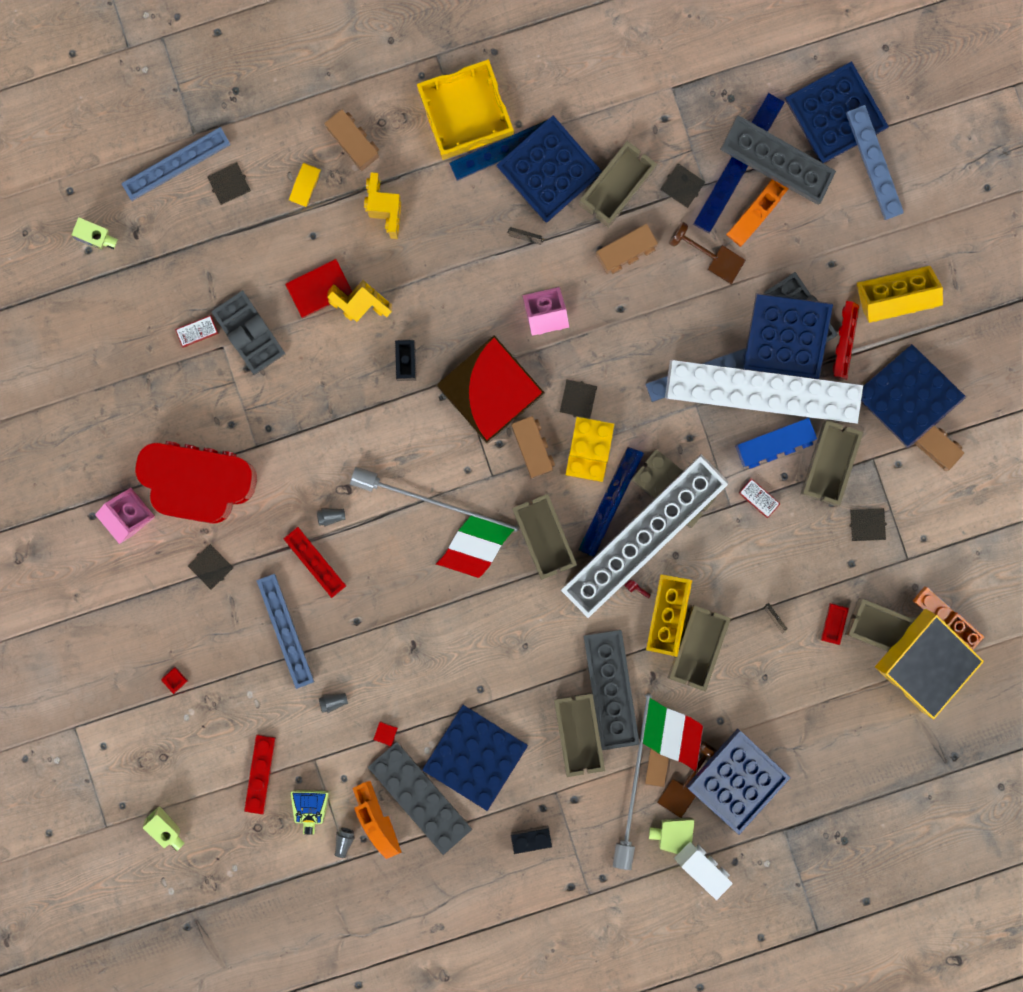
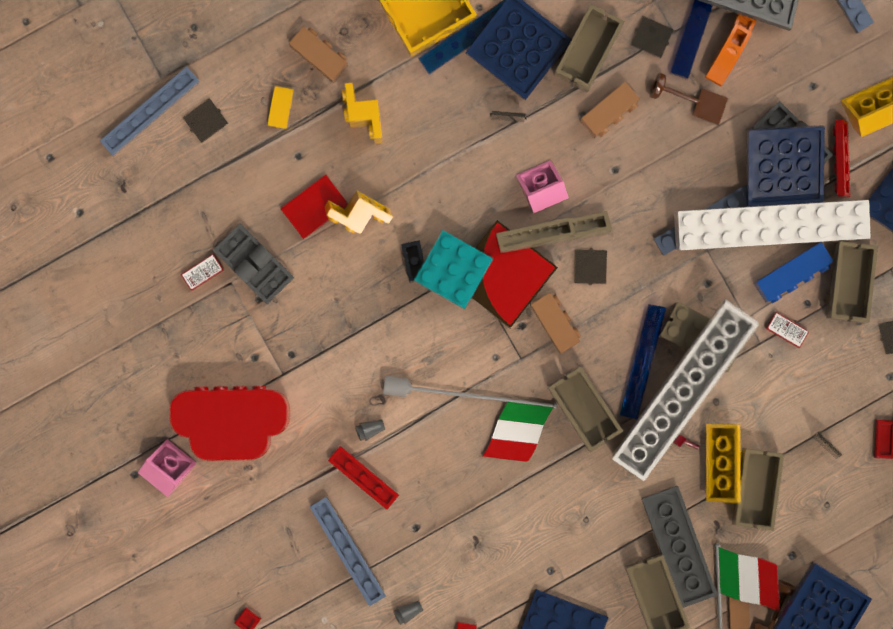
camera: 15 degrees left, 0 degrees up
yellowish green torso [71,217,118,250] -> none
clear smoke piece [188,544,234,590] -> none
yellow bracket [565,417,614,482] -> none
none -> teal plate [414,230,493,309]
none -> dark tan slope [496,211,612,253]

